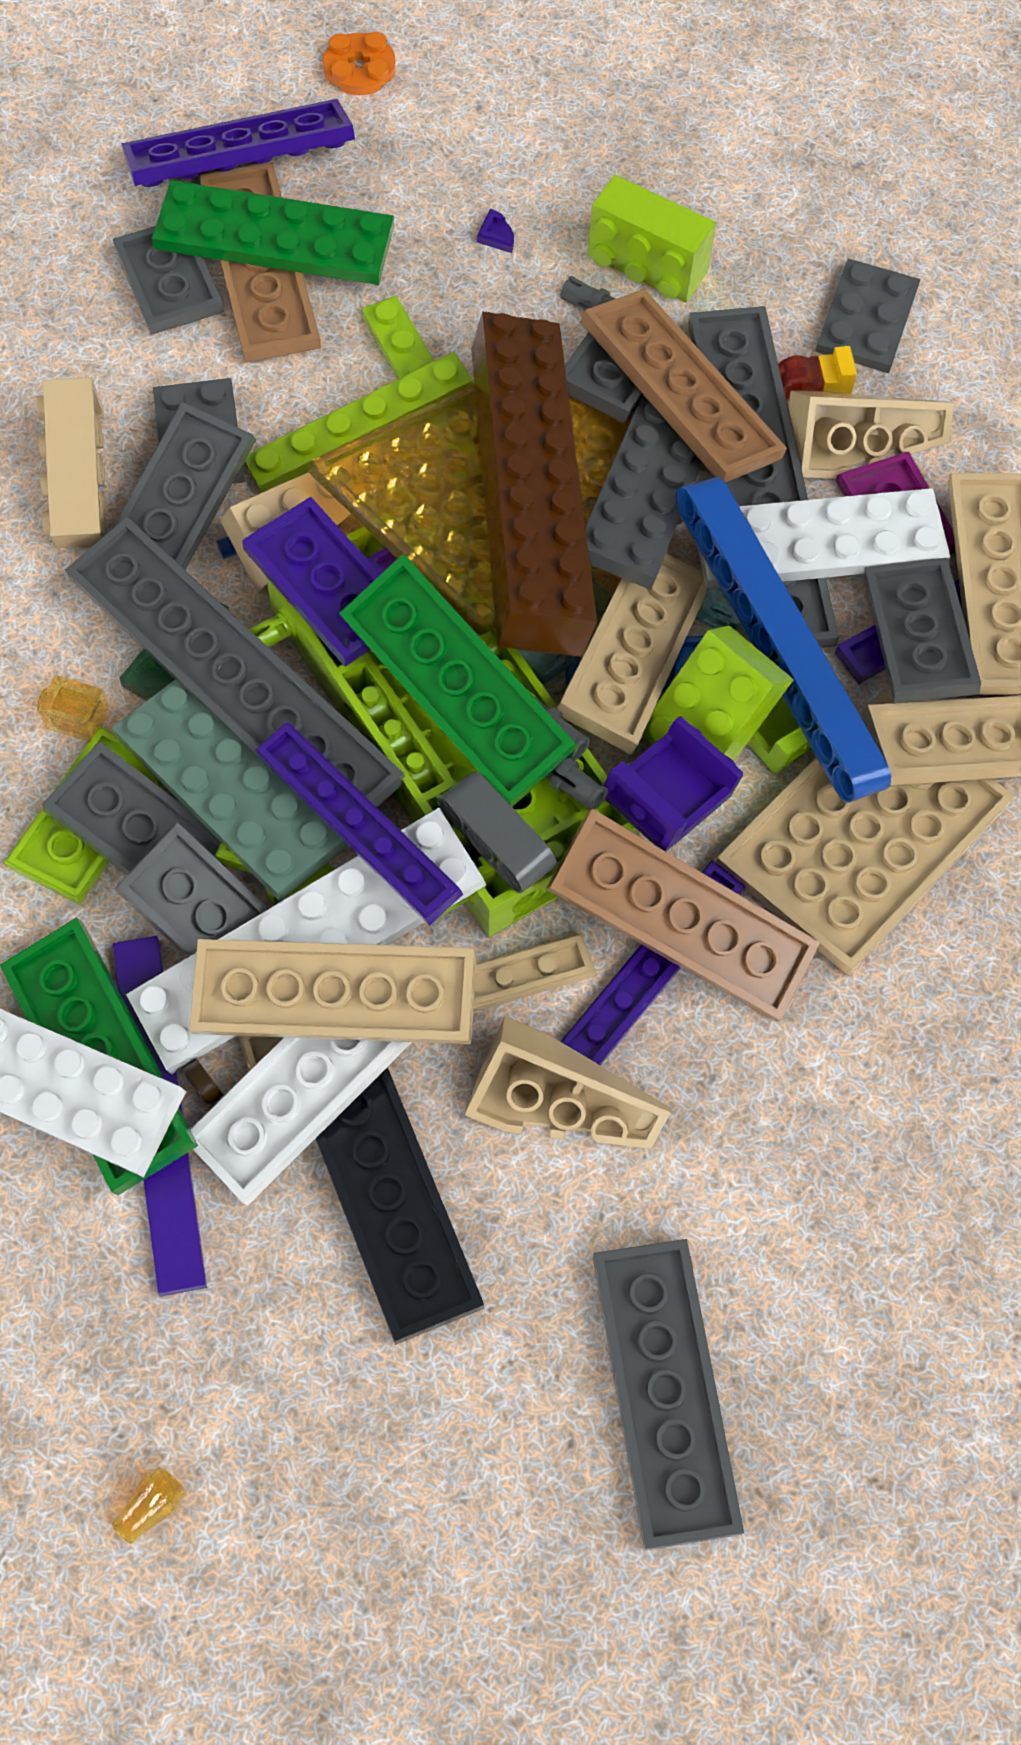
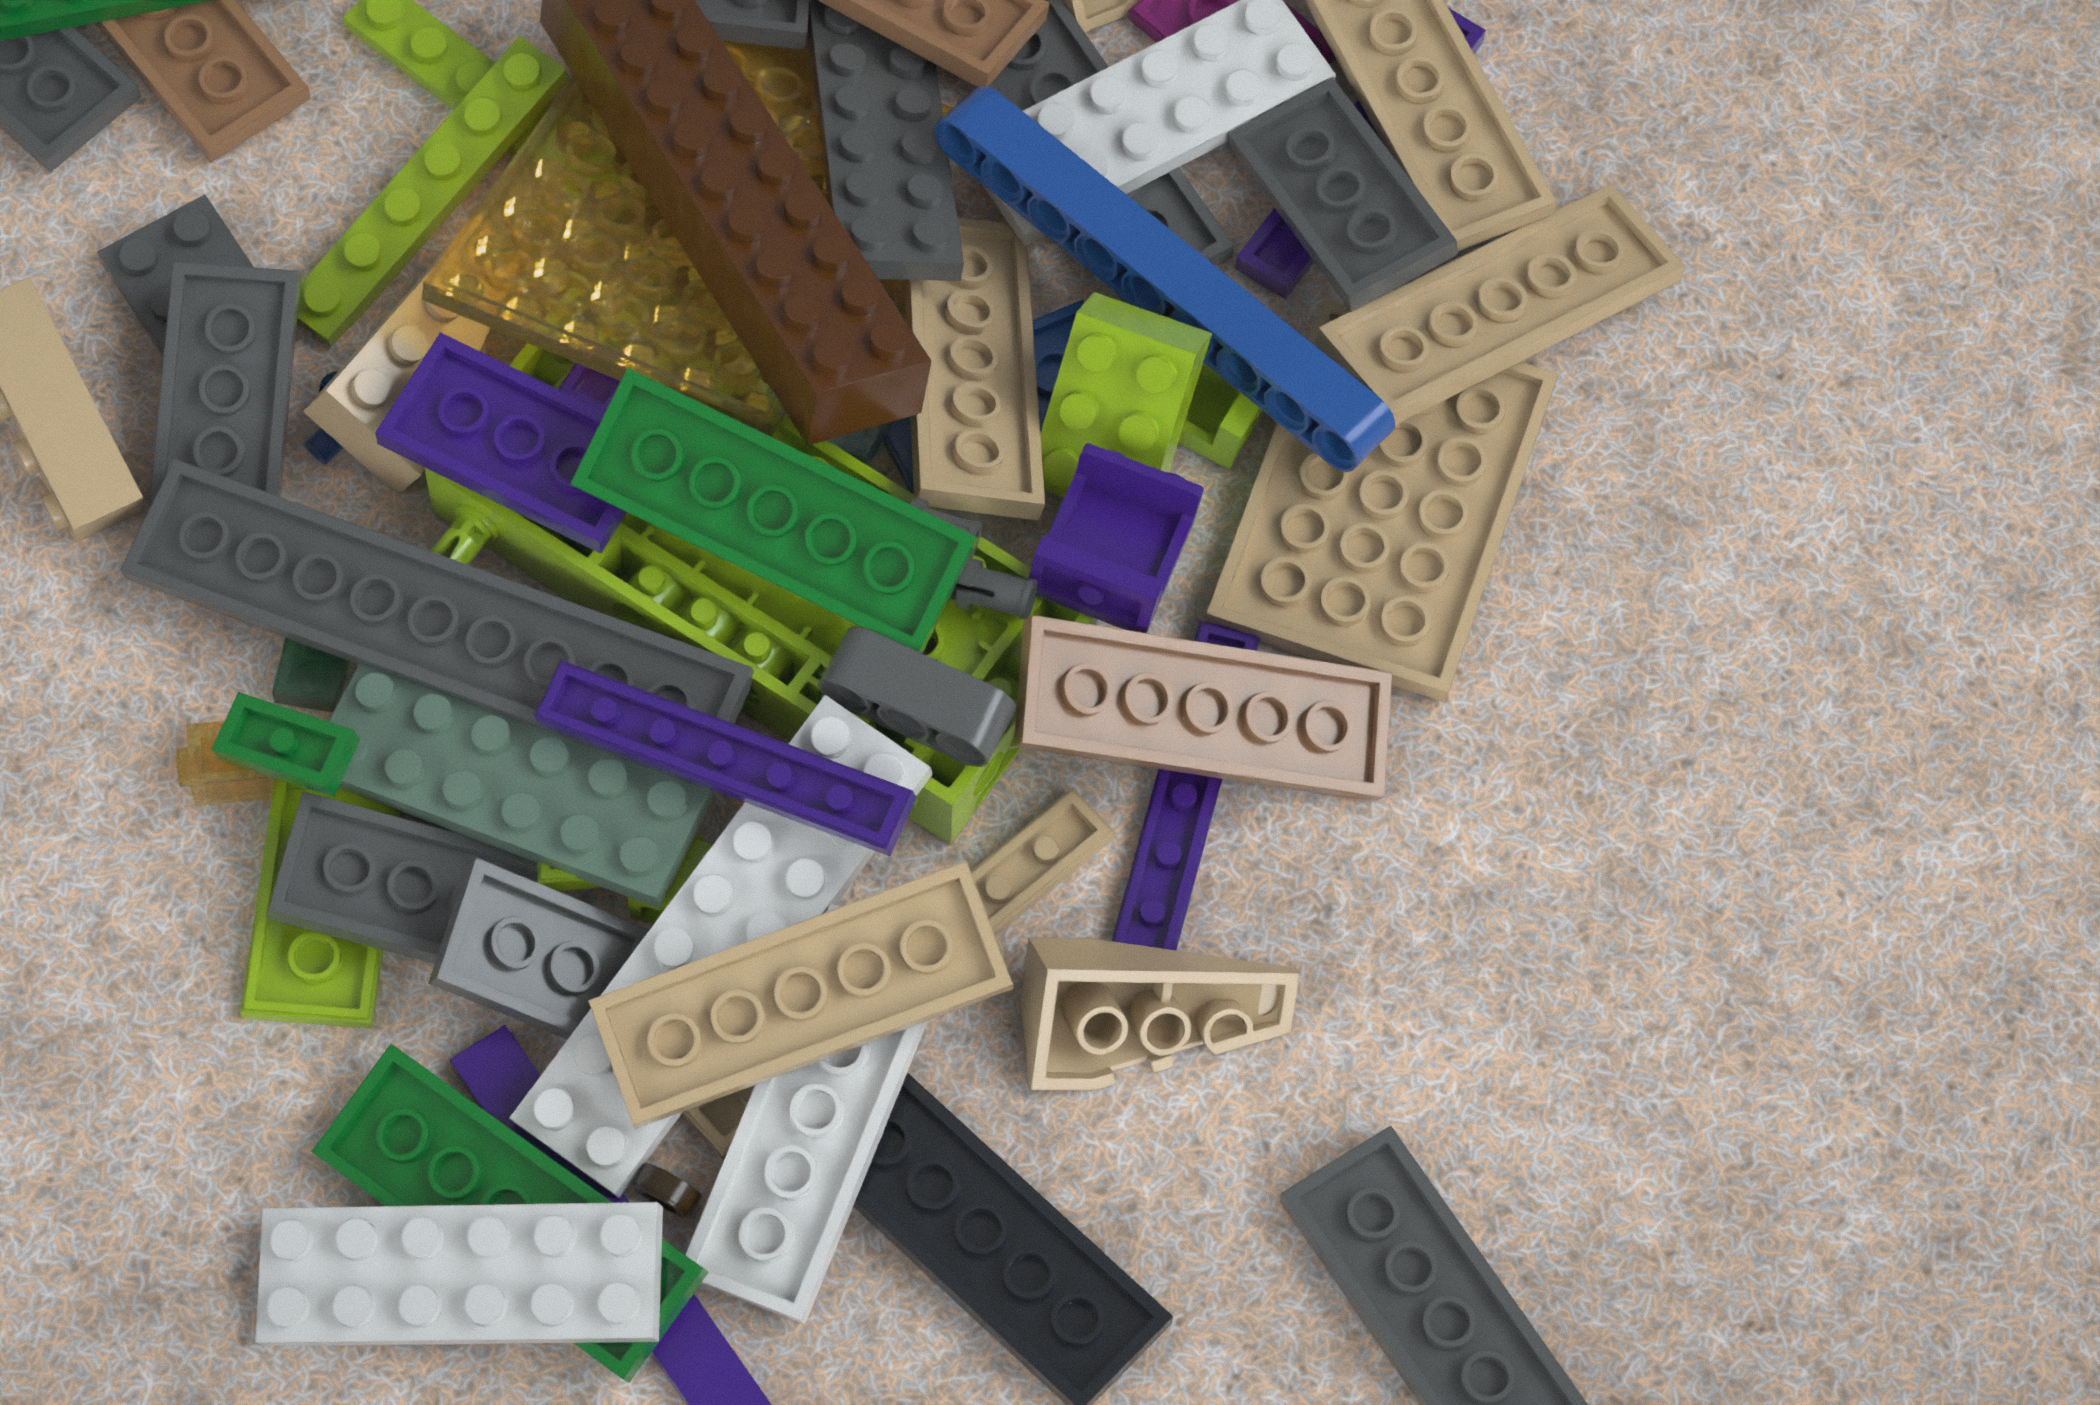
camera: 25 degrees left, 0 degrees up
clear light blue plate [695,588,740,630] -> none
none -> green plate [211,692,360,797]

